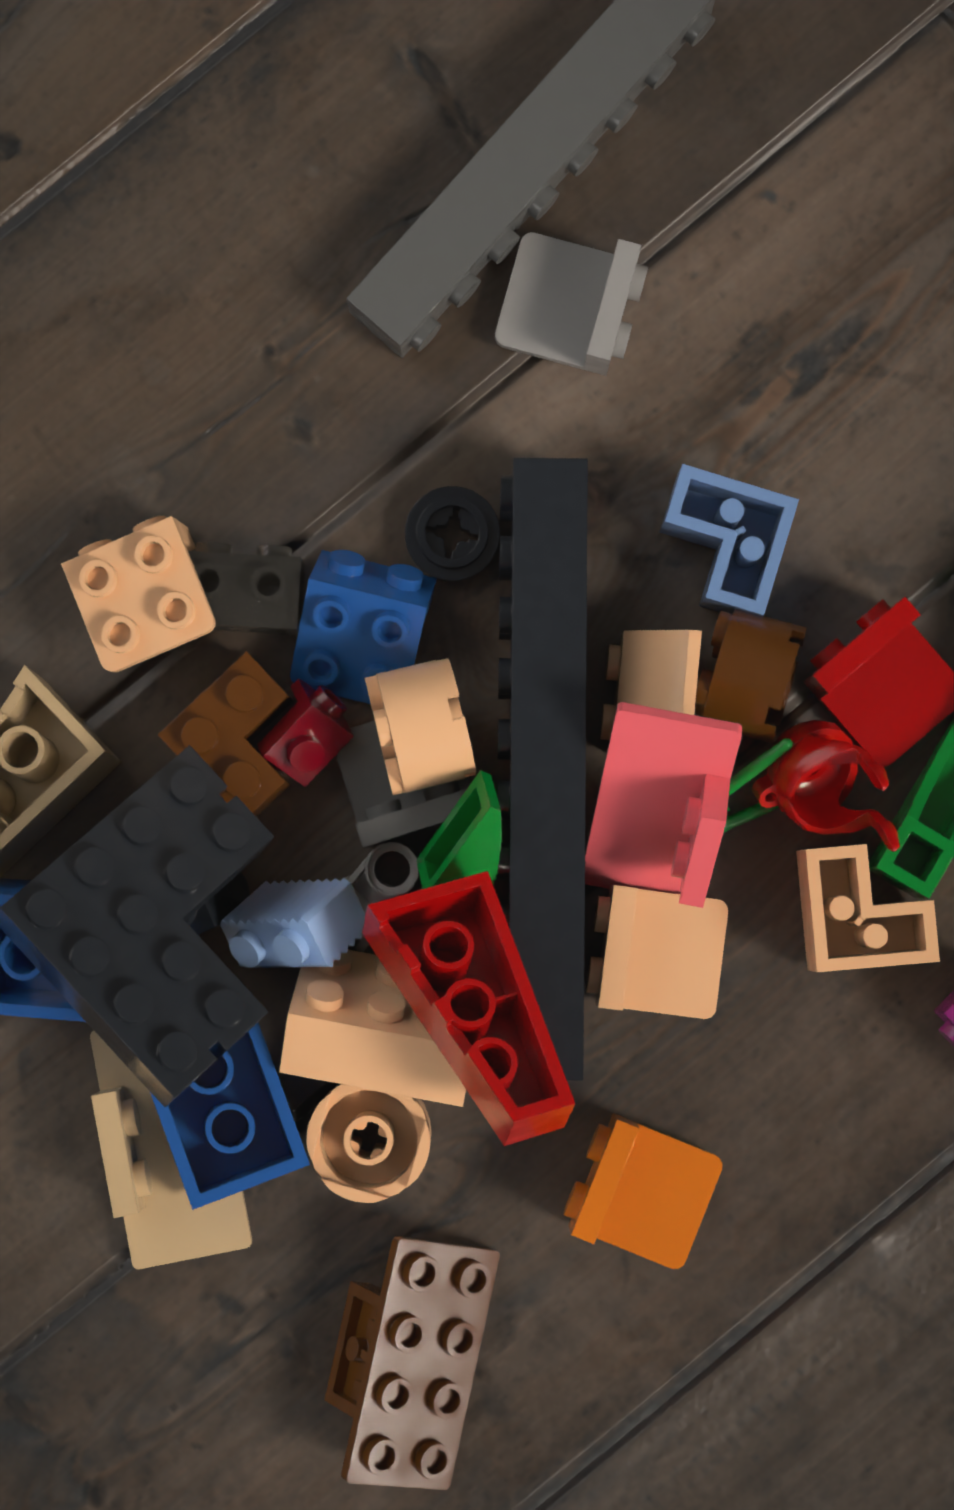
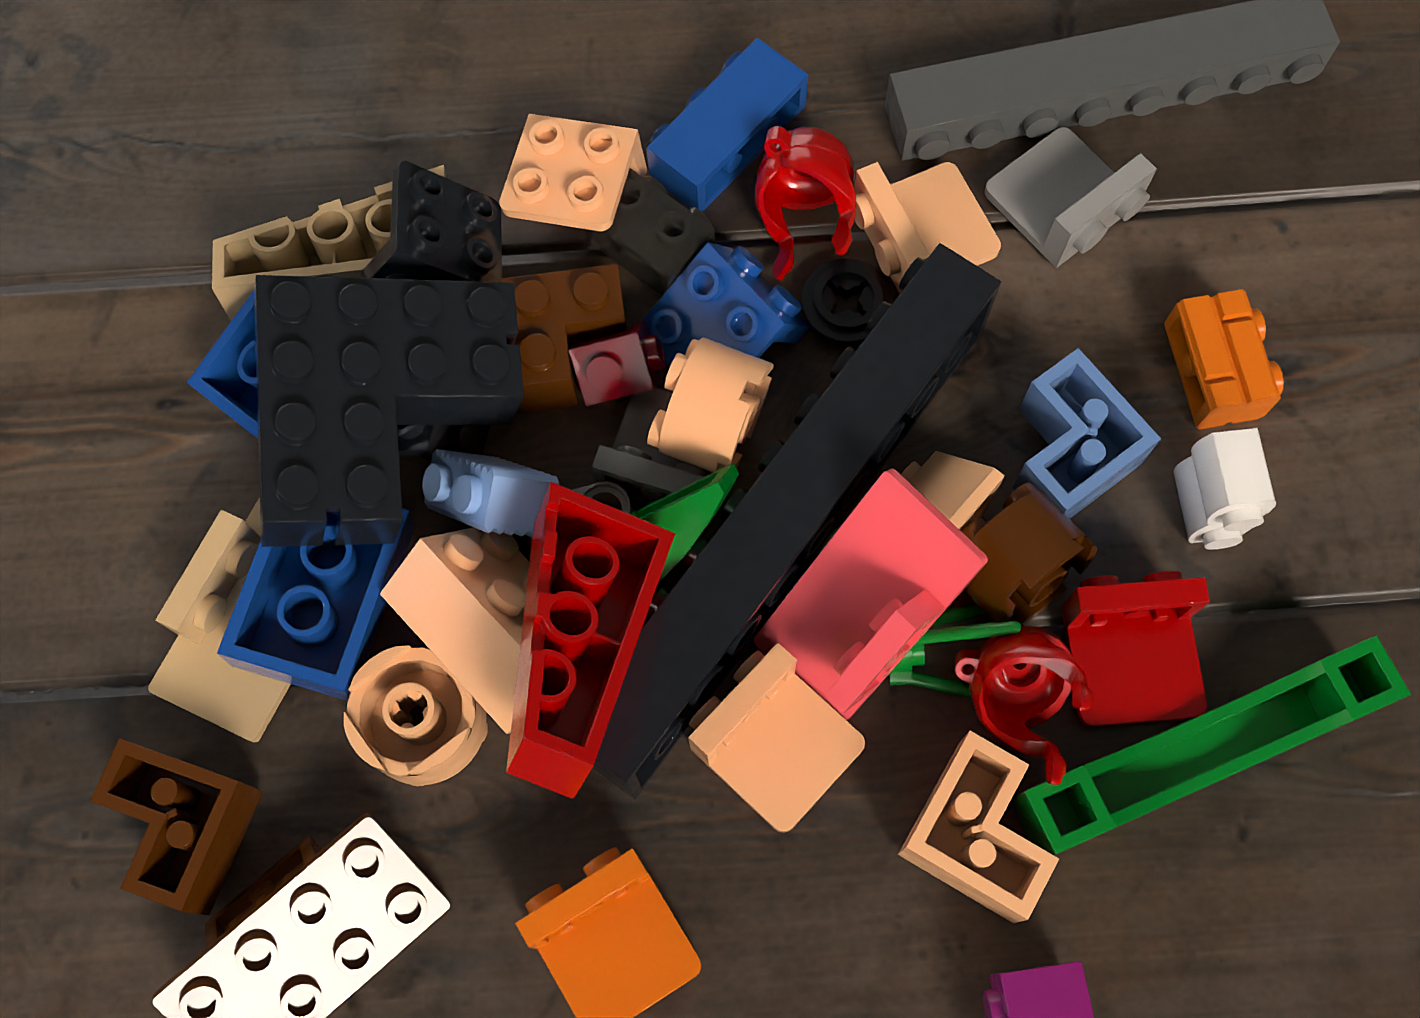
camera: 40 degrees right, 15 degrees down
none -> reddish brown brick [90,738,263,916]
none -> black bracket [361,161,502,282]
none -> blue brick [646,38,808,215]
none -> red hair [755,126,856,281]
none -> light nougat bracket [854,162,1001,294]
none -> orange brick [1164,289,1284,430]
none -> white brick [1173,428,1276,549]

